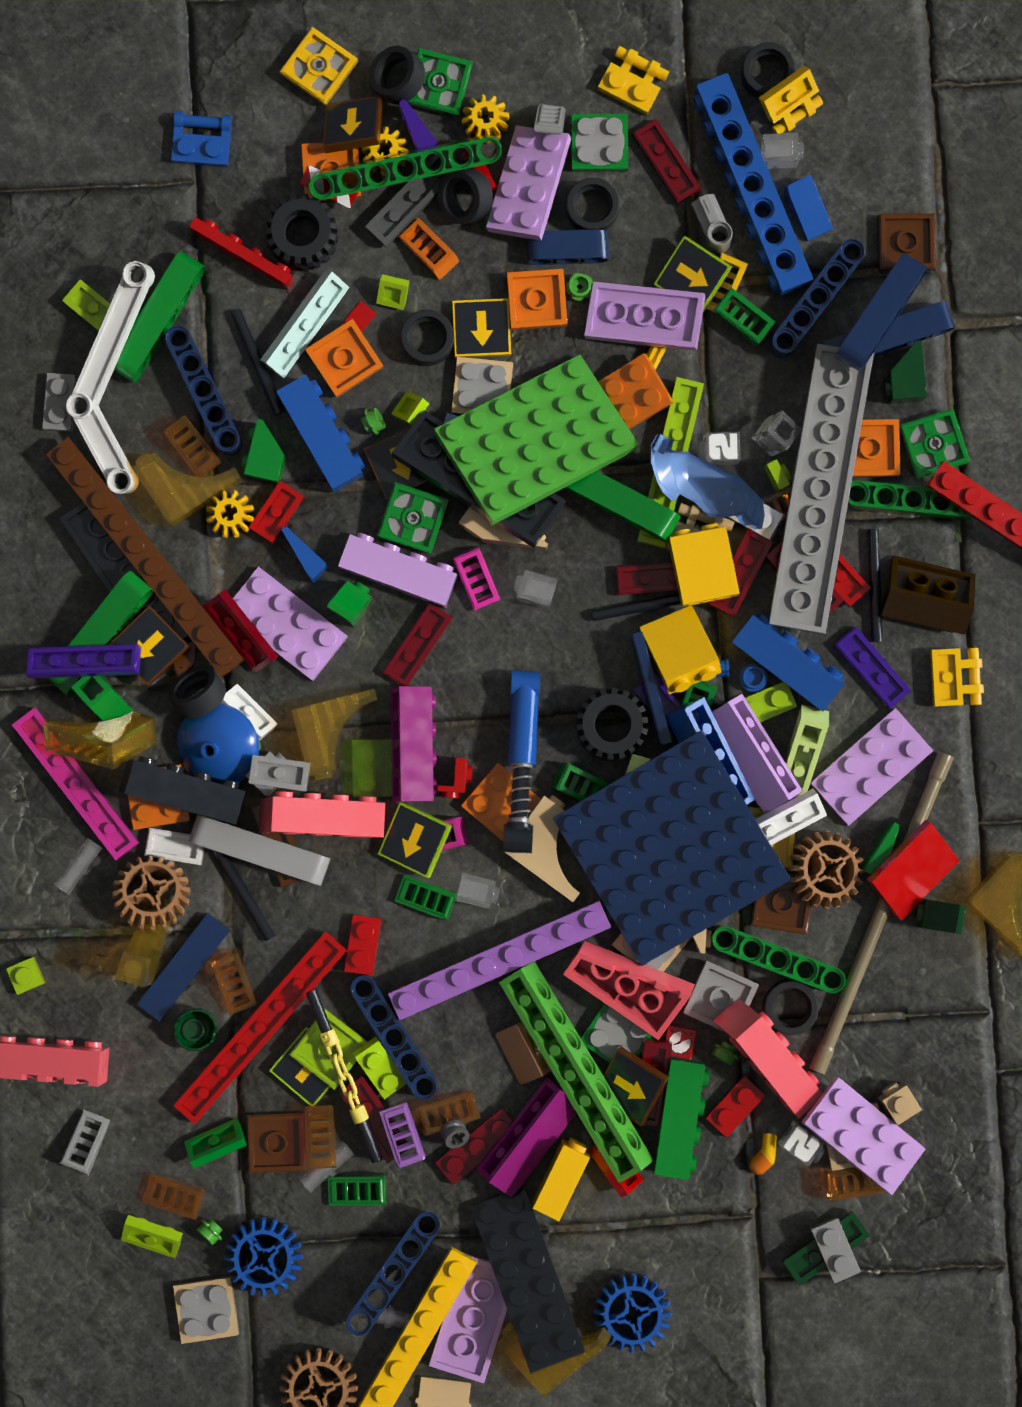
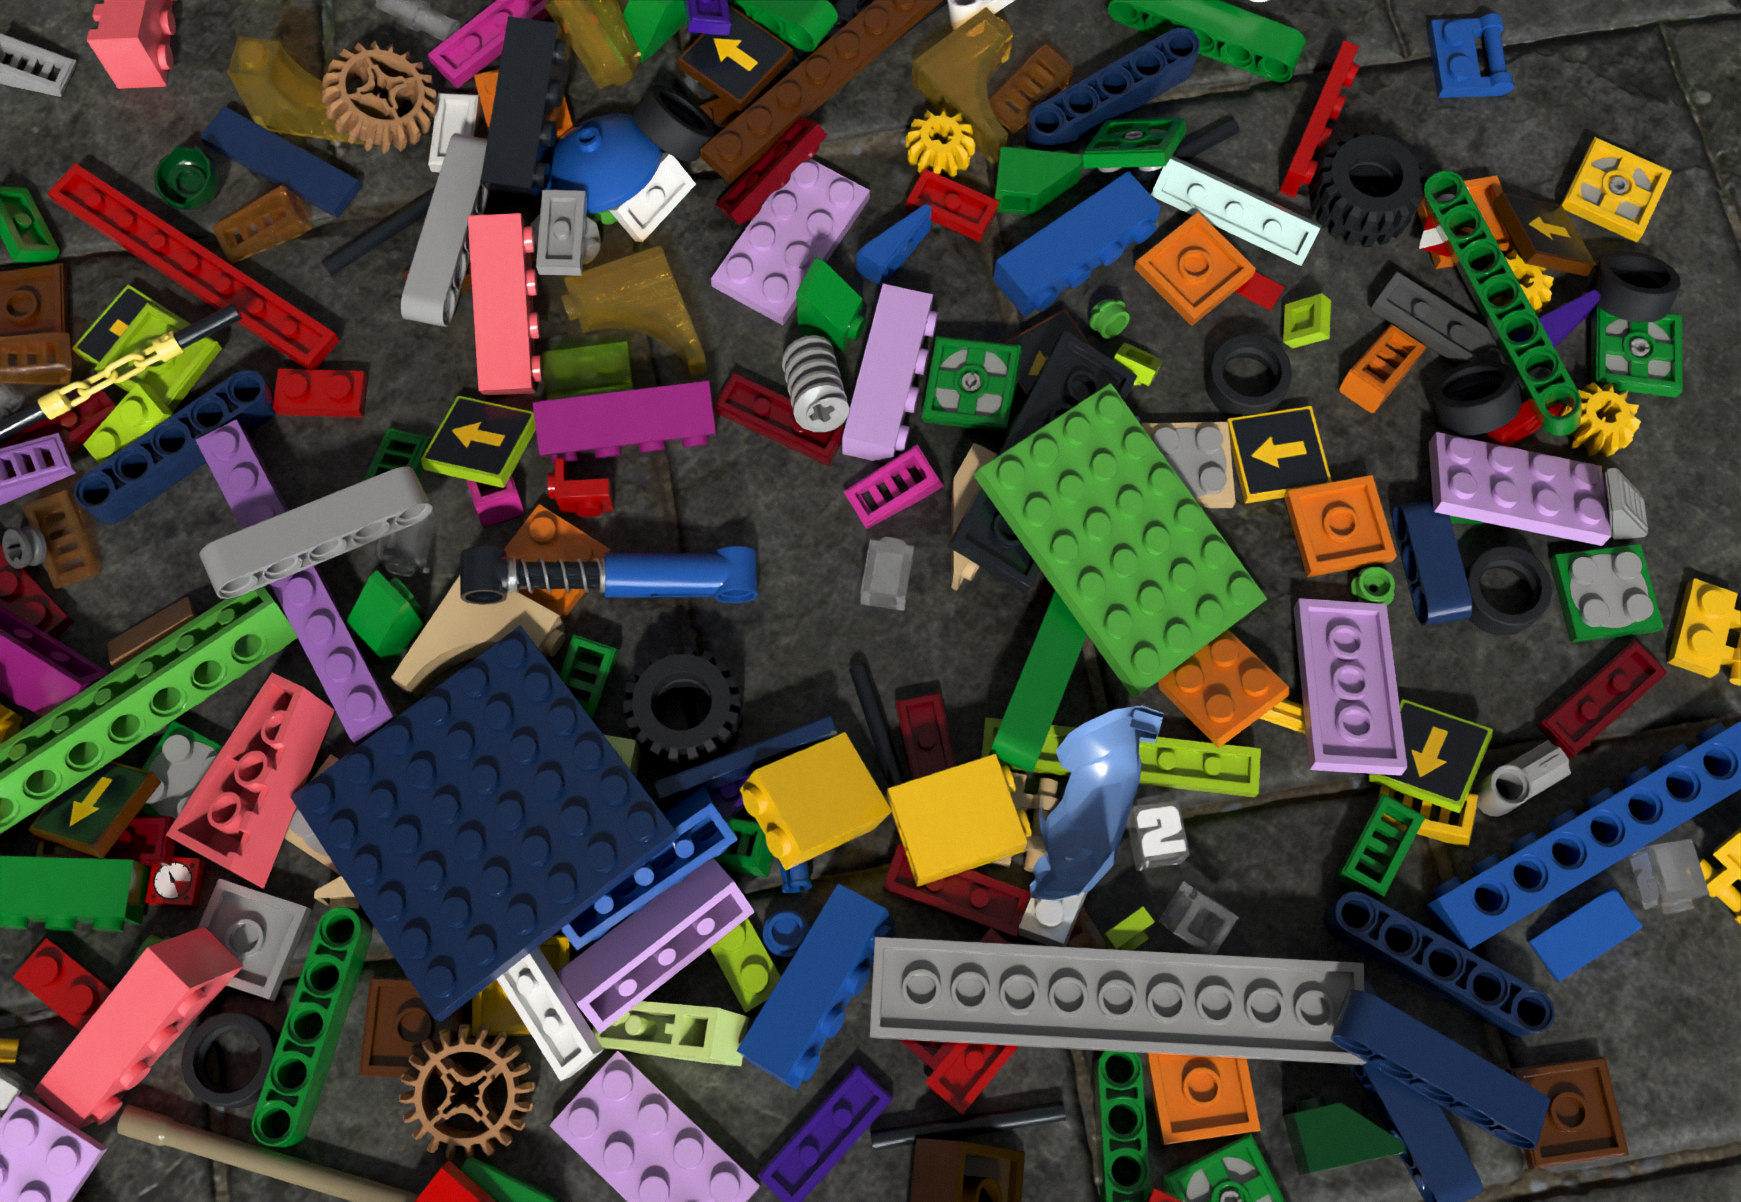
camera: 85 degrees right, 15 degrees down
none -> light grey beam [199,466,433,599]
none -> green slope [346,570,425,666]
none -> light grey piece [781,335,850,432]
none -> green piece [1082,118,1186,172]

